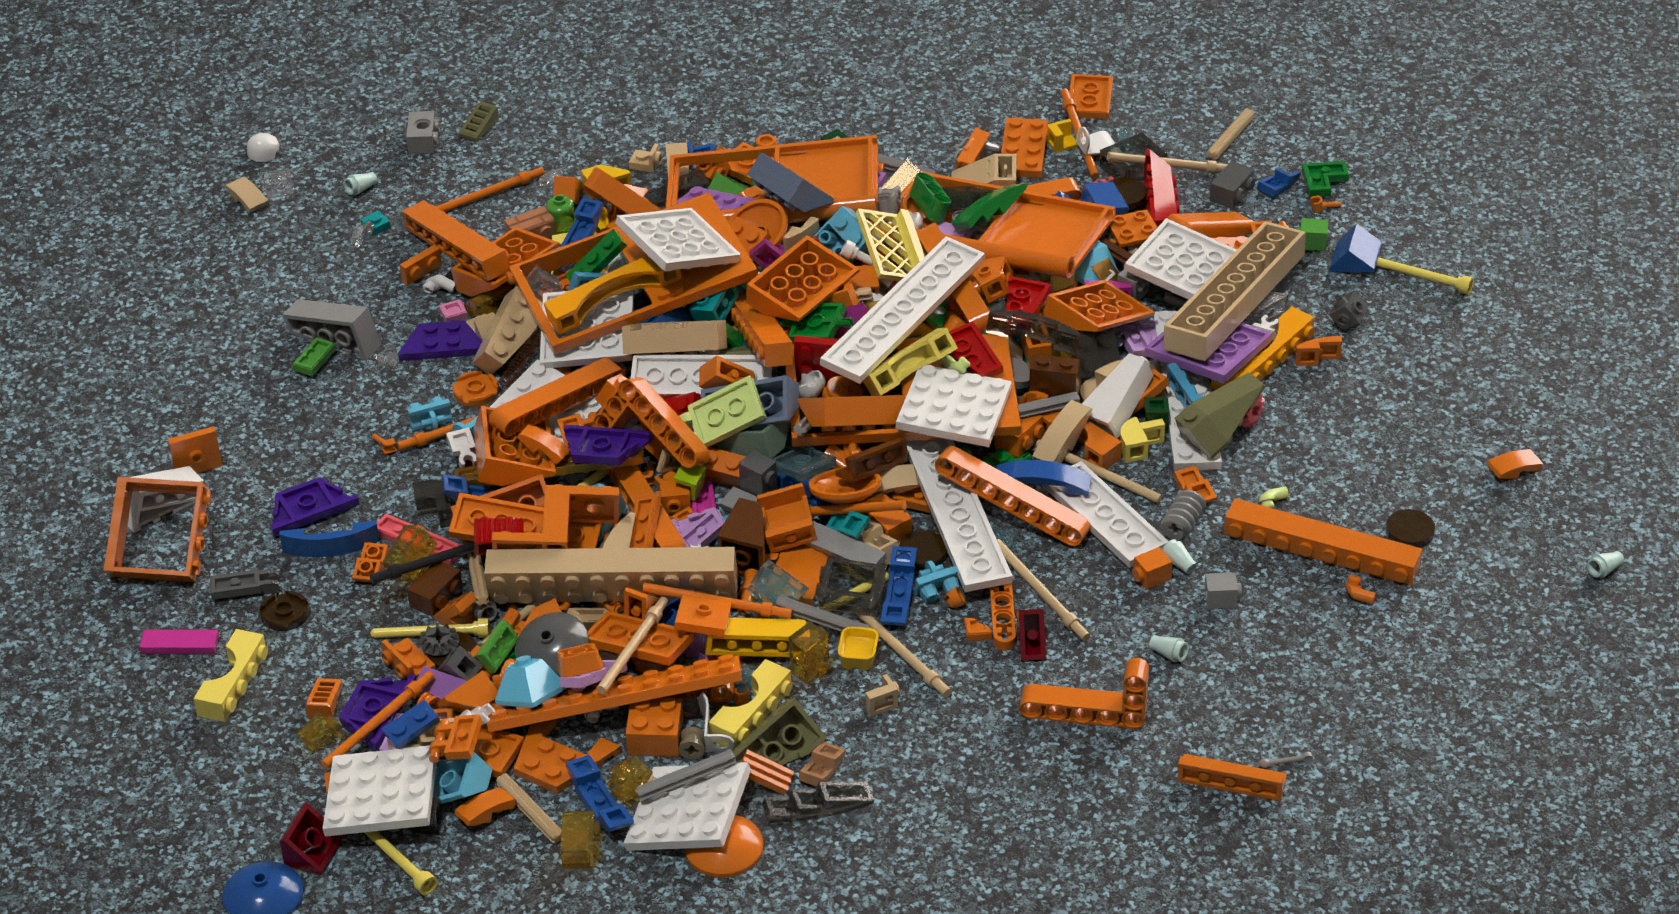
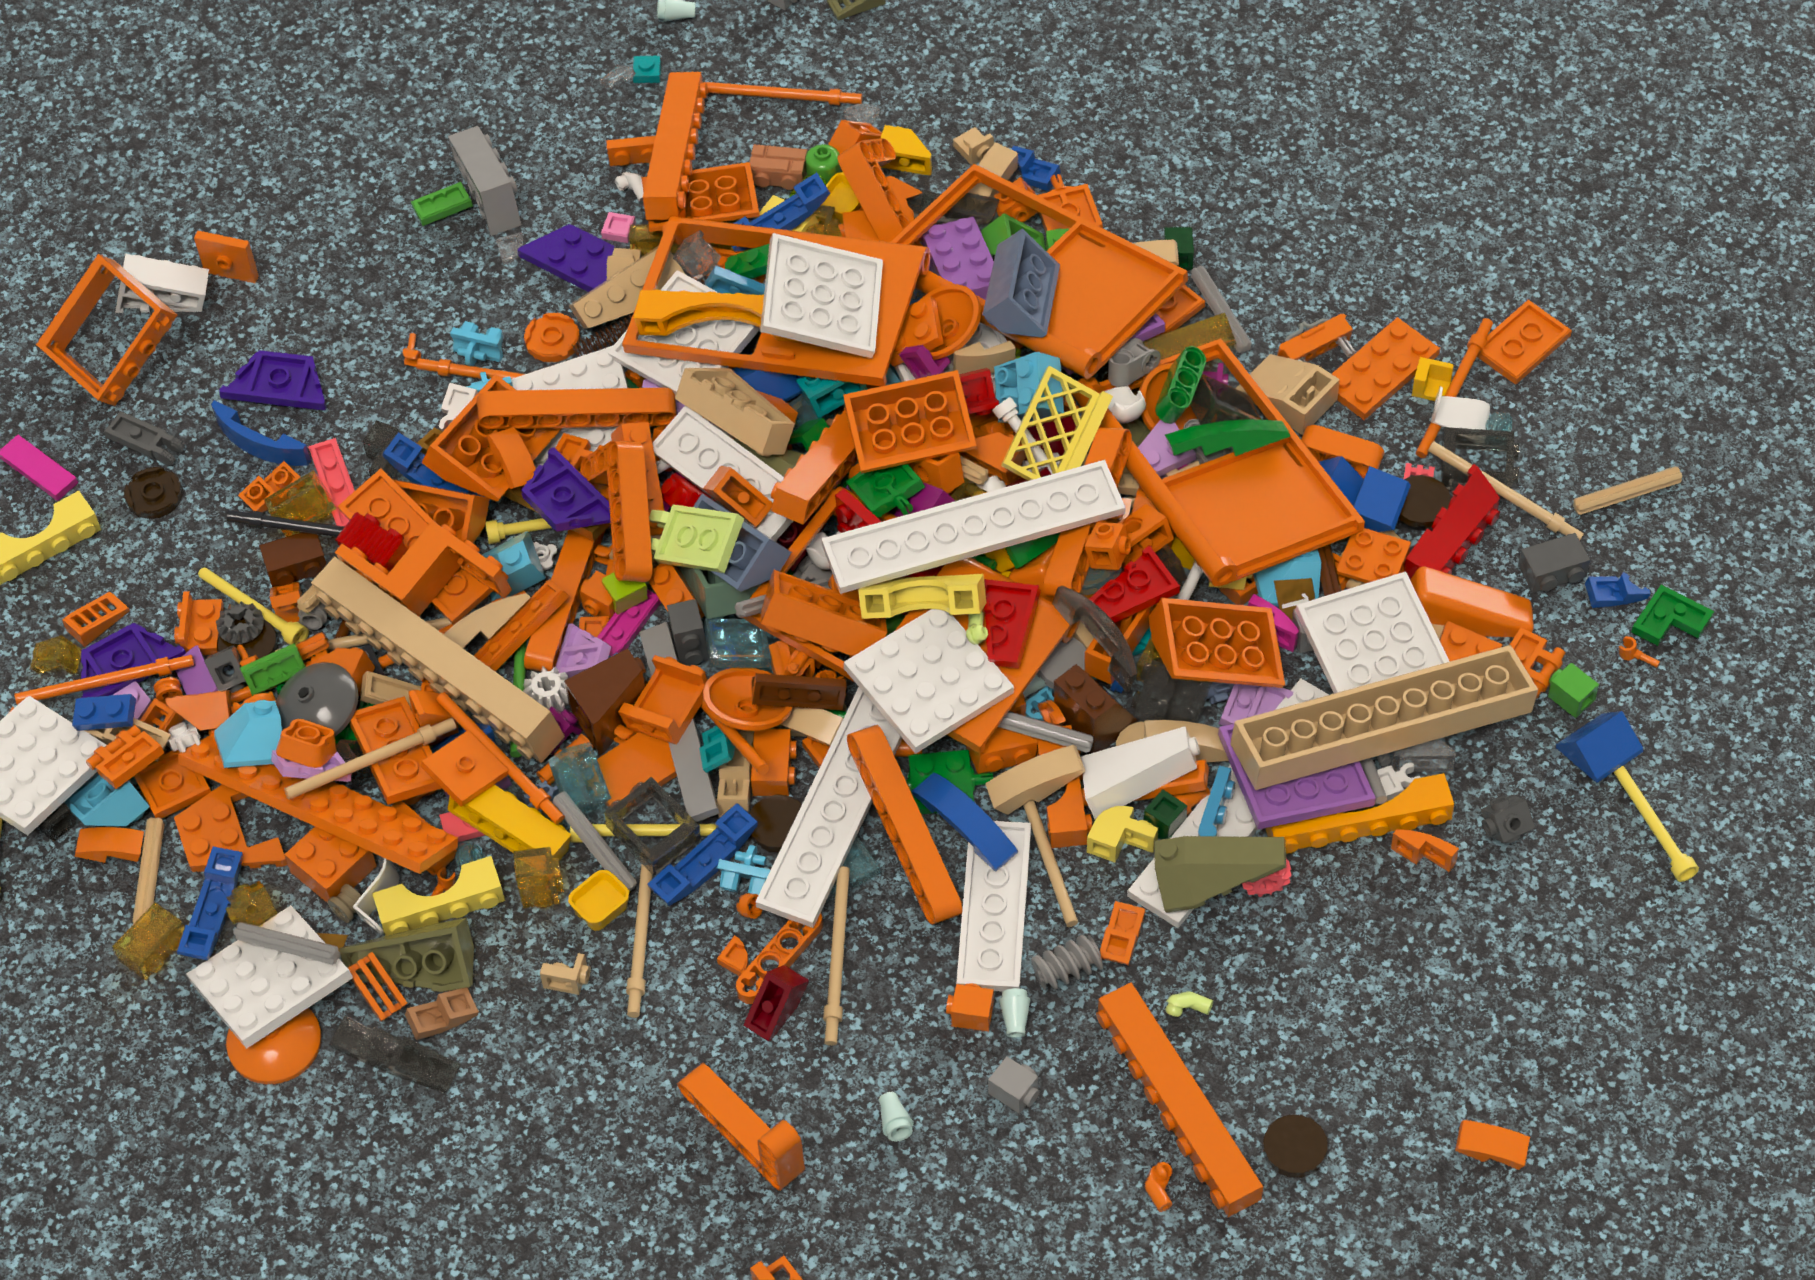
camera: 40 degrees right, 15 degrees up
orange tile [756,134,777,147] -> none

